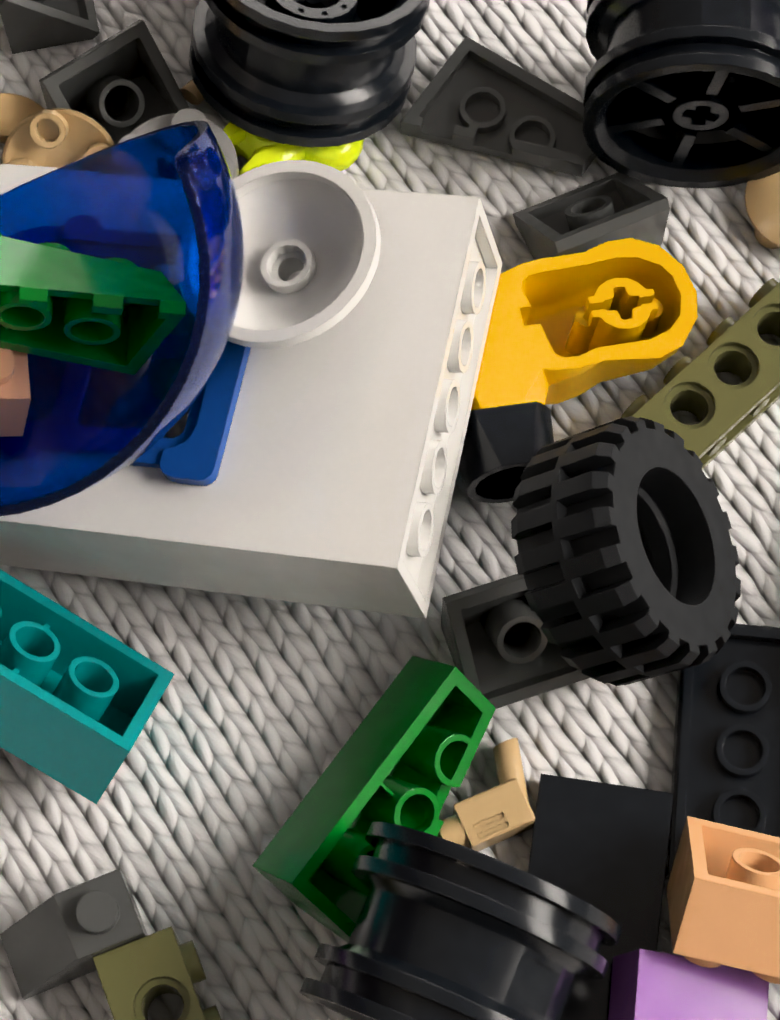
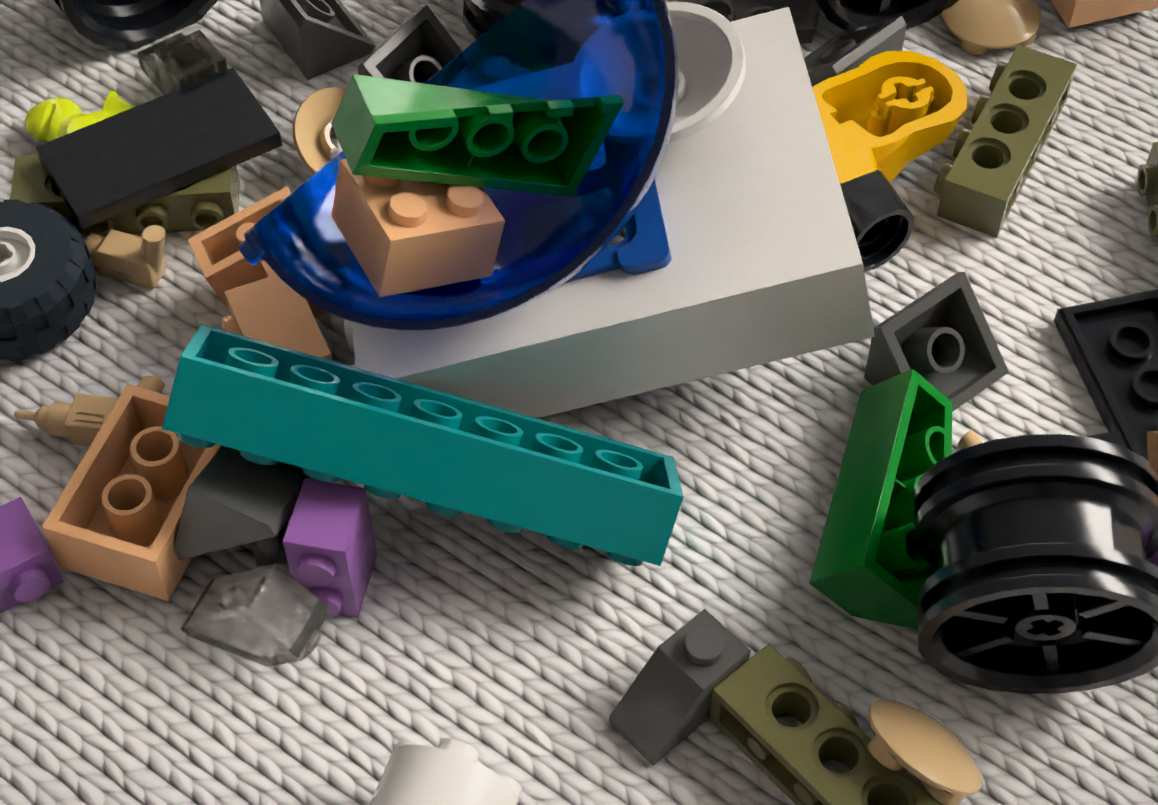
camera: 20 degrees left, 15 degrees down
black tyre [511,416,741,686] -> none

